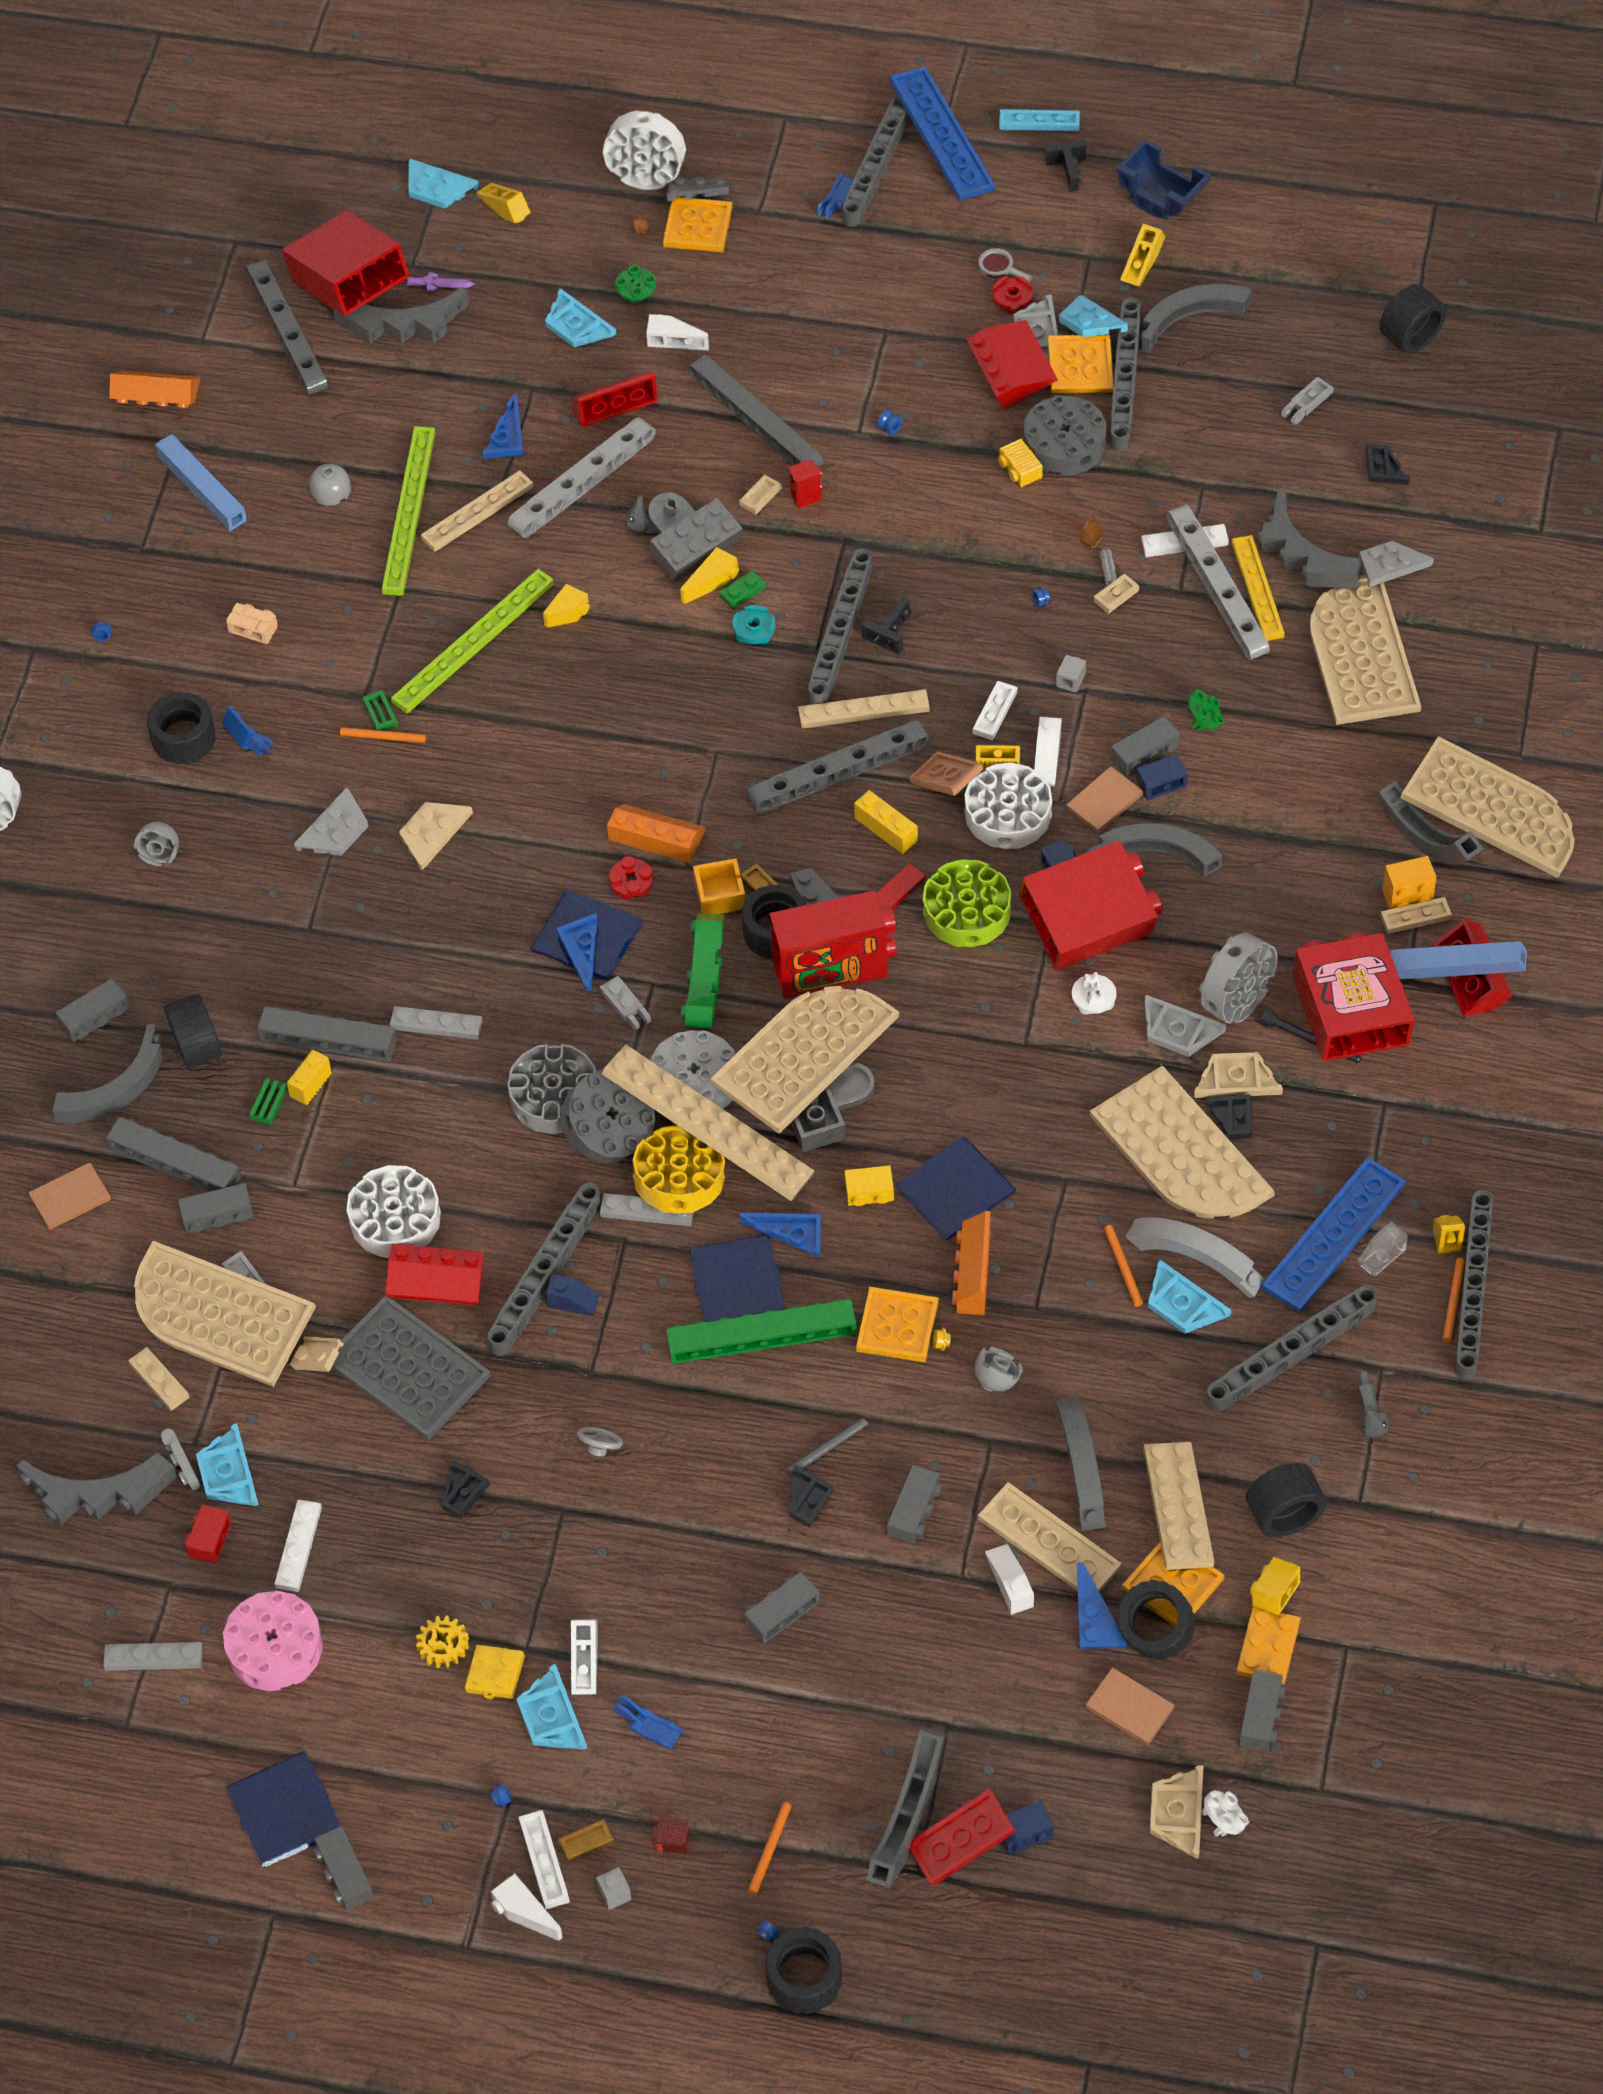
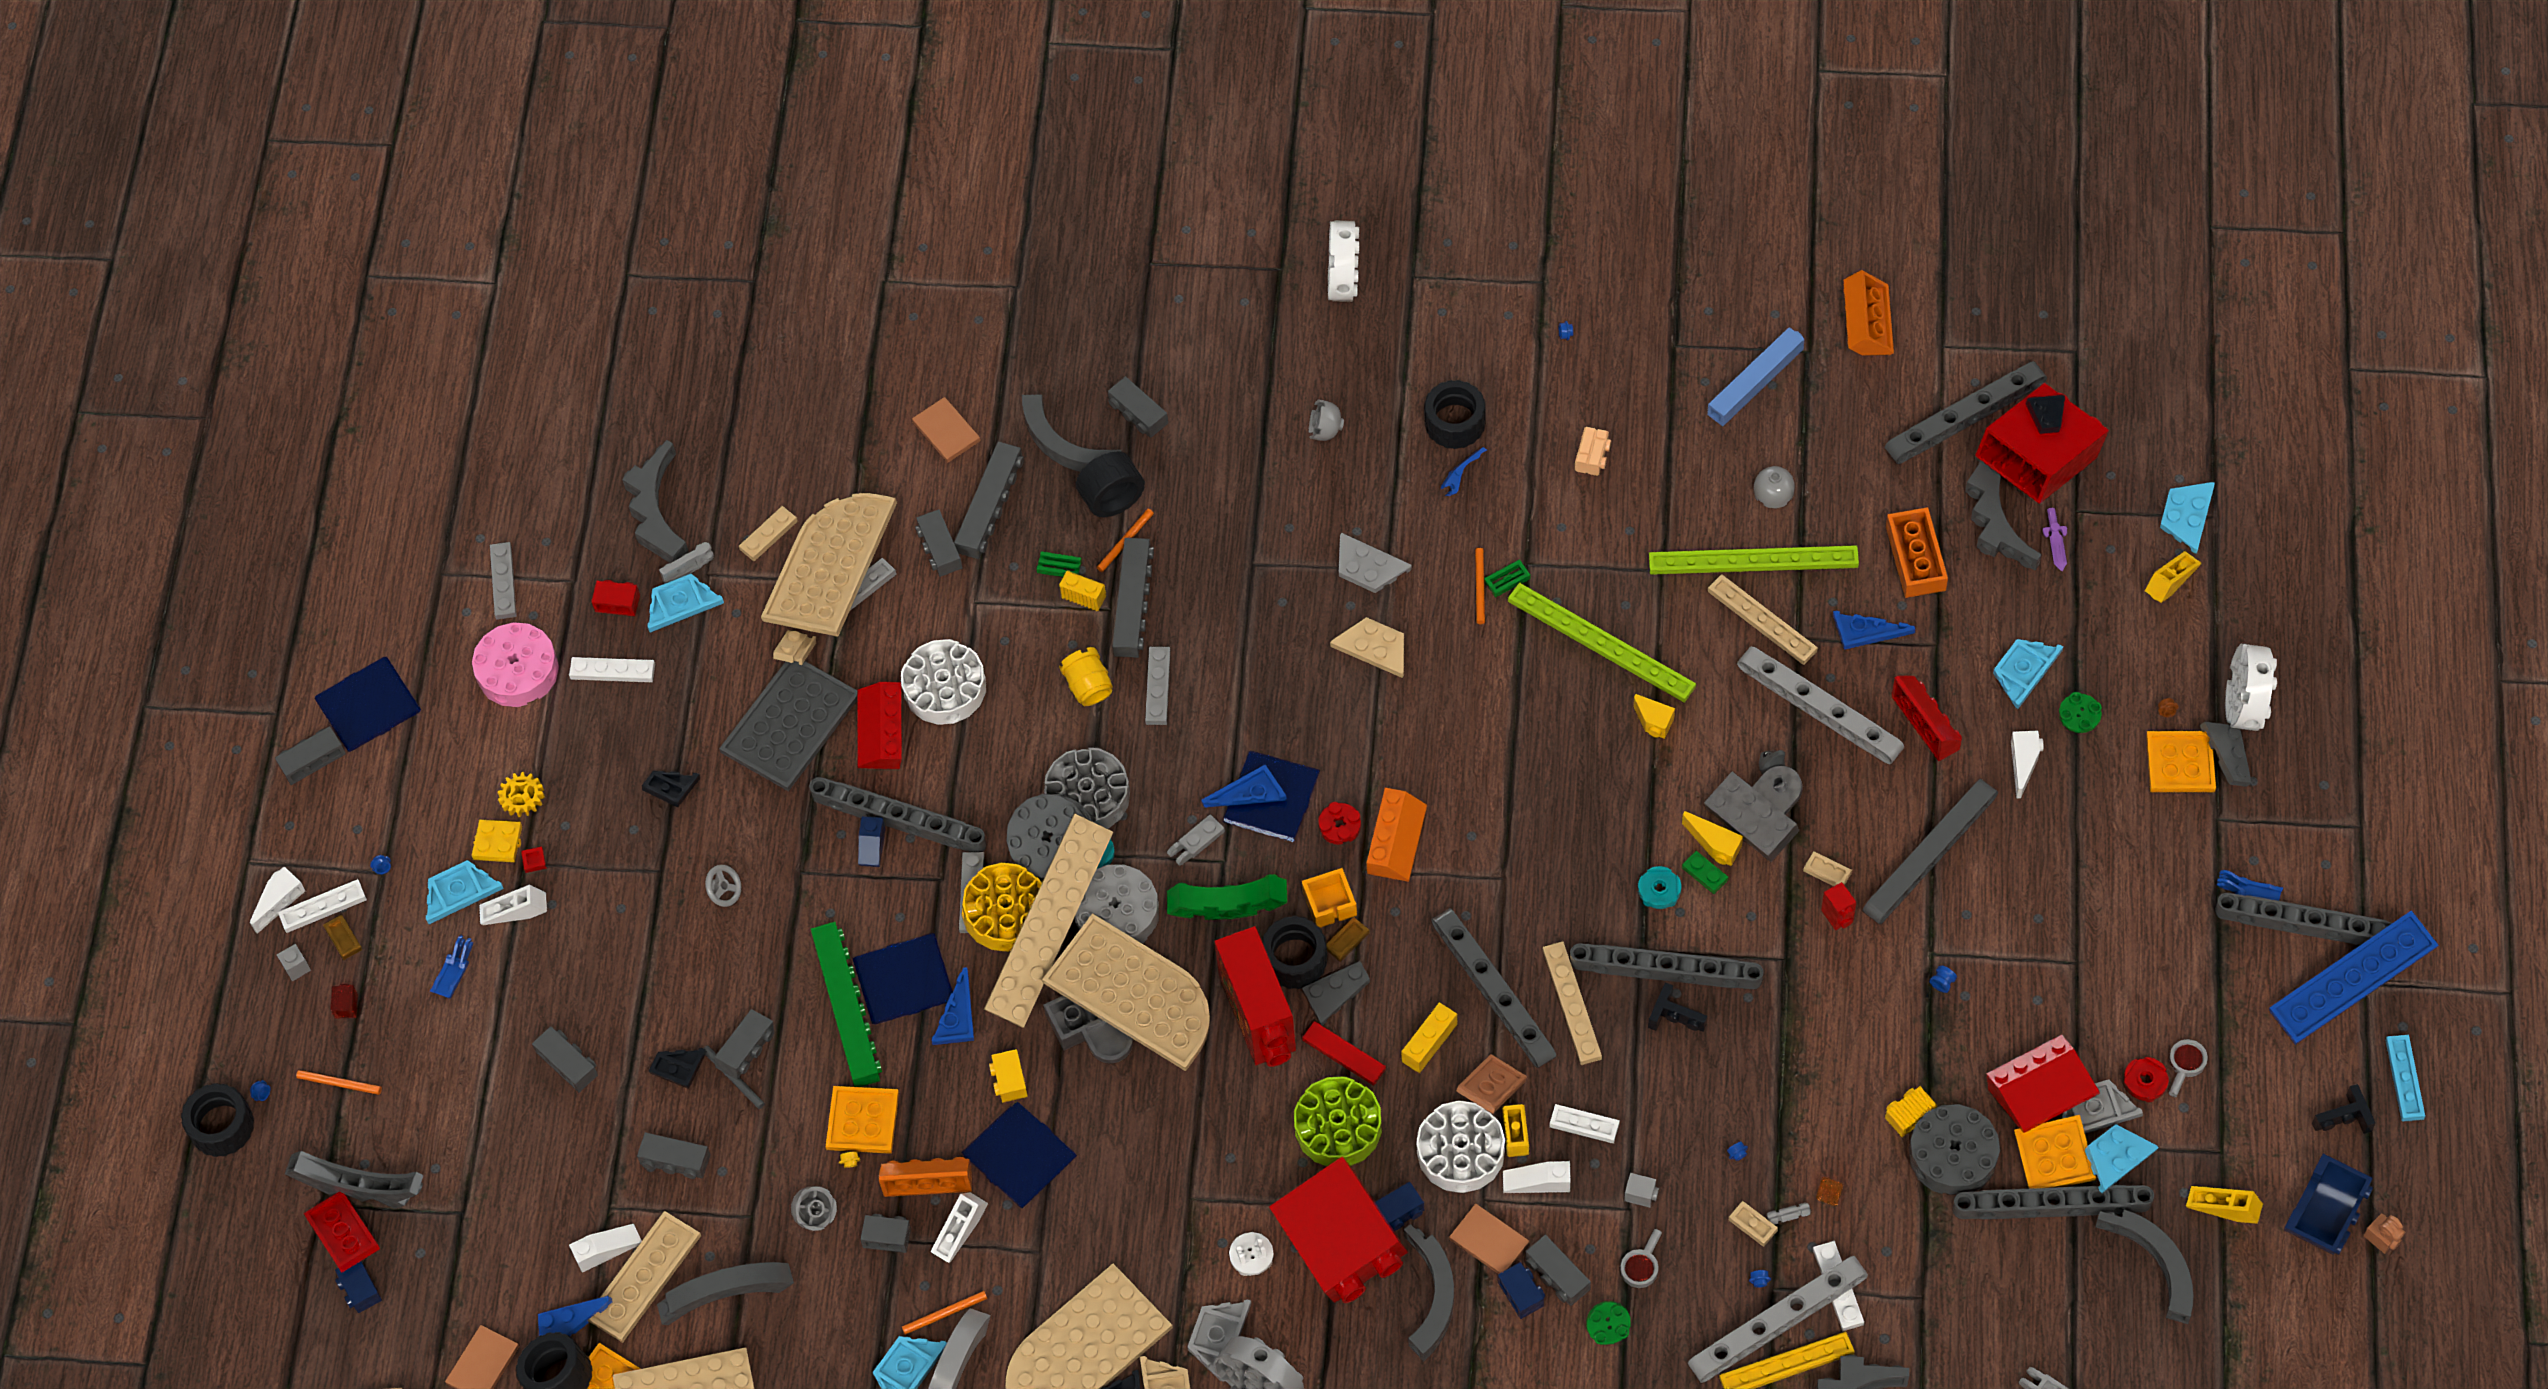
camera: 85 degrees right, 5 degrees up
none -> red plate [521,846,547,873]
none -> dark grey brick [715,1009,775,1080]
none -> dark grey brick [861,1214,911,1253]
none -> white slope [931,1192,988,1263]
none -> yellow piece [1059,647,1113,706]
none -> orange bar [1097,509,1154,572]
none -> piece [1620,1229,1662,1288]
none -> blue plate [1749,1270,1771,1288]
none -> orange brick [1886,507,1948,598]
none -> black wing [2026,395,2065,434]
none -> nougat brick [2364,1213,2406,1254]

